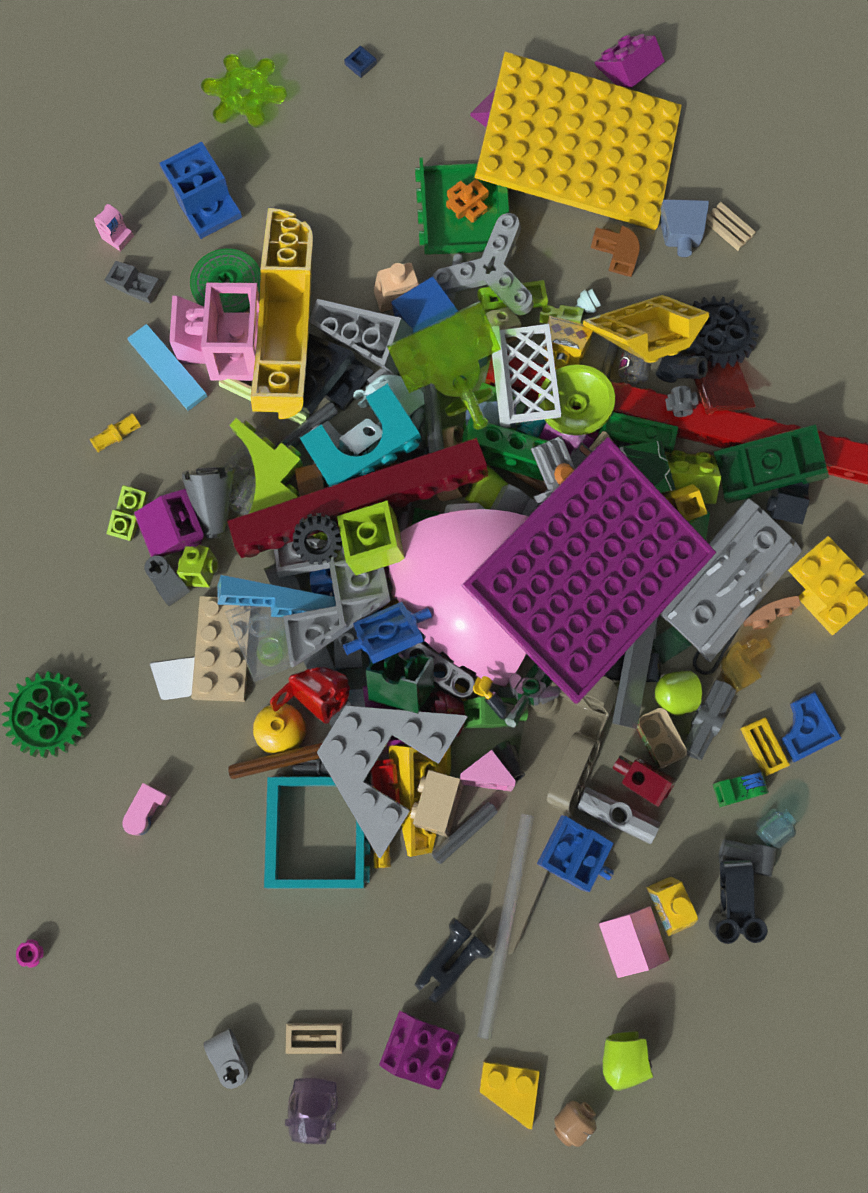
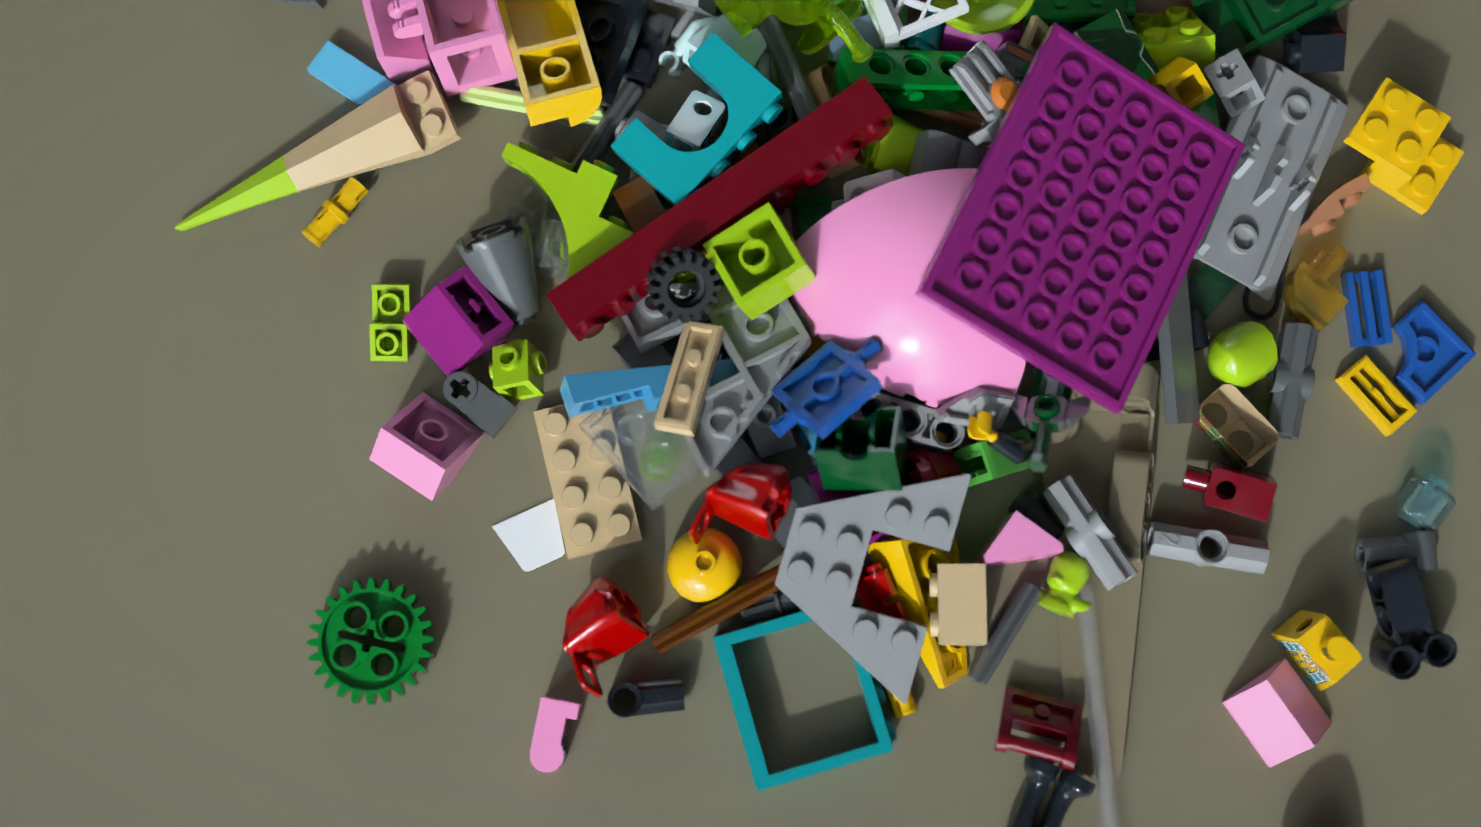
camera: 15 degrees left, 5 degrees up
blue plate [537,815,614,892] -> none
green leg [713,772,769,808] -> none
none -> tan plate [174,70,462,231]
none -> bright pink slope [369,392,485,501]
none -> red piece [562,577,650,697]
none -> black piece [607,676,685,718]
none -> tan tile [654,320,725,436]
none -> light grey tile [934,387,1015,430]
none -> dark red plate [994,686,1083,770]
none -> lime animal [1038,551,1091,618]
none -> light grey piece [1043,475,1138,591]
none -> light grey brick [1203,48,1266,118]
none -> blue tile [1340,270,1393,348]

